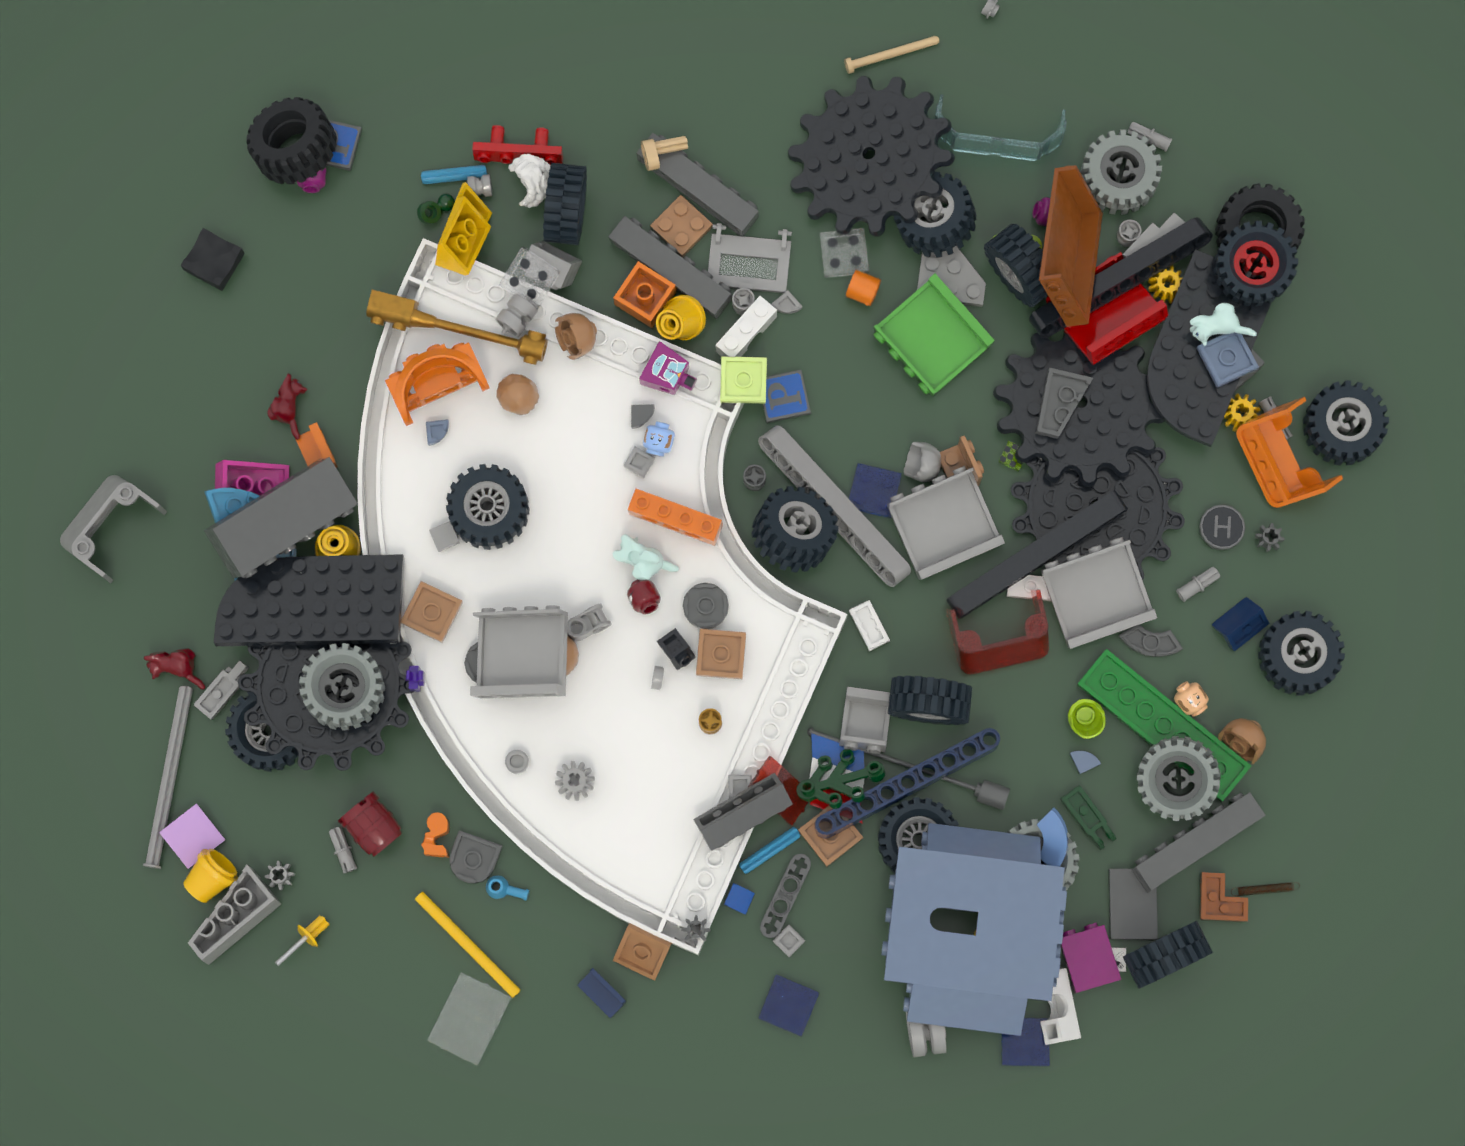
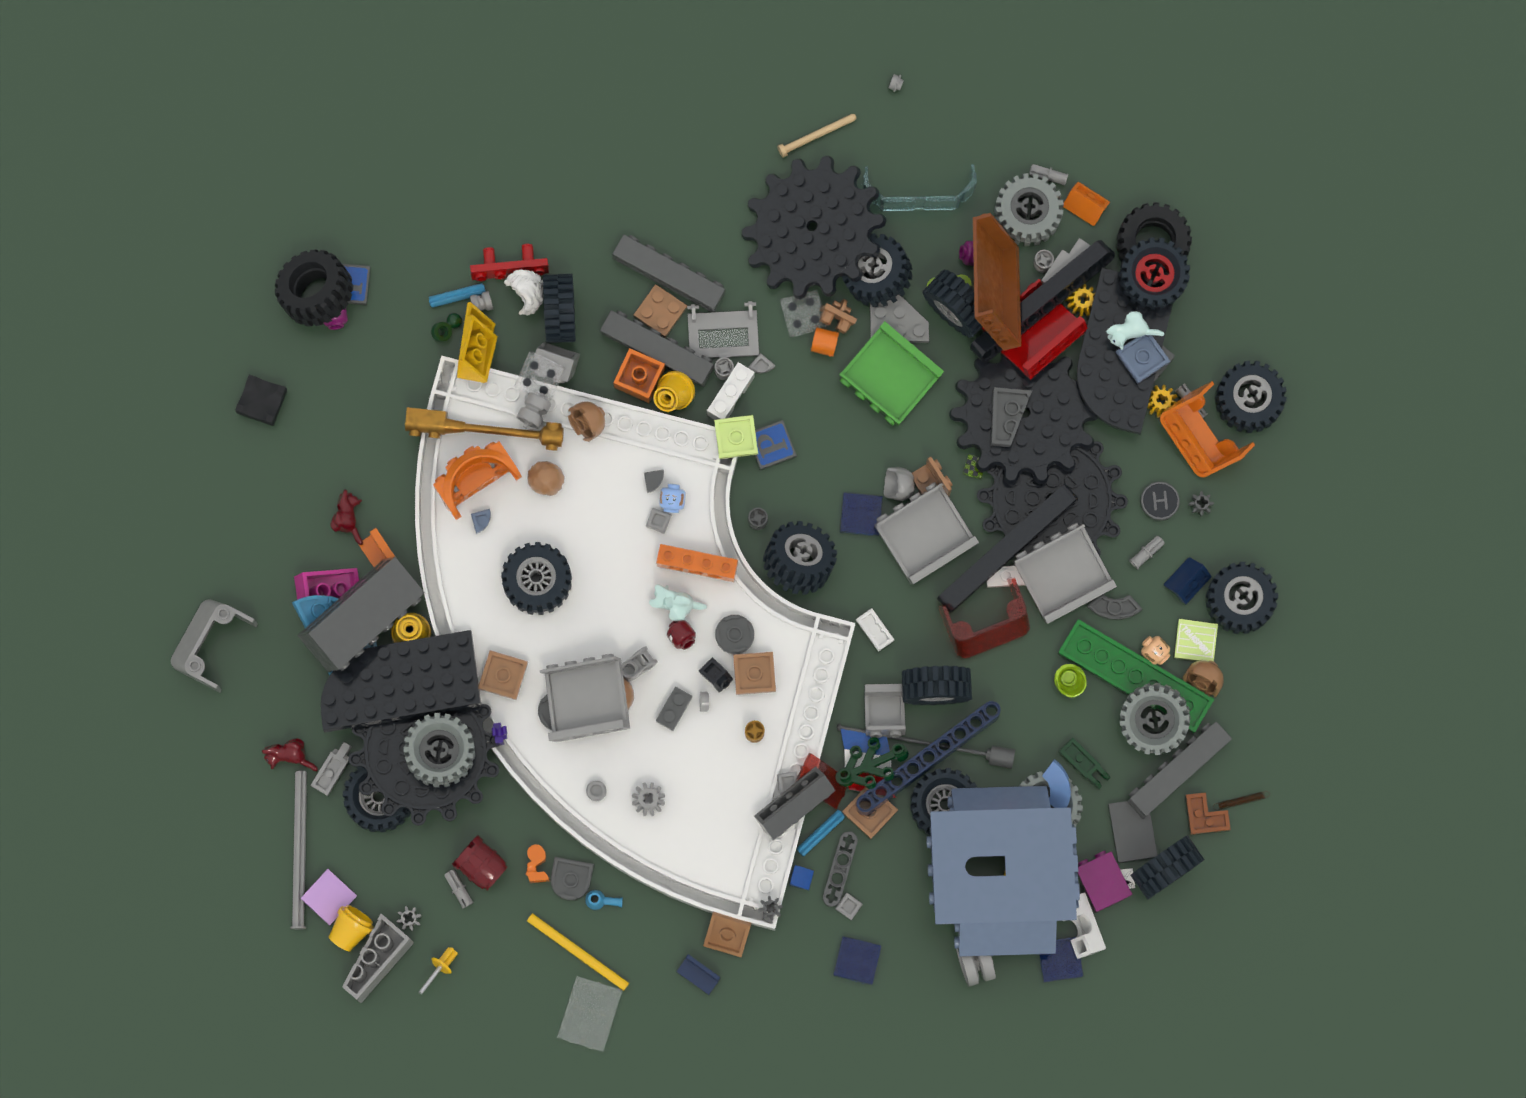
camera: 15 degrees left, 0 degrees up
light grey tile [429,521,460,552] -> none
magenta torso [639,341,697,395] -> none
tan piece [641,136,688,171] -> none
light grey beam [758,426,911,587] -> none
sand blue tile [1070,751,1101,774] -> none
none -> dark grey plate [656,686,693,731]
none -> medium nougat hips [819,299,857,334]
none -> orange panel [1063,182,1110,226]
none -> yellowish green tile [1174,619,1218,662]

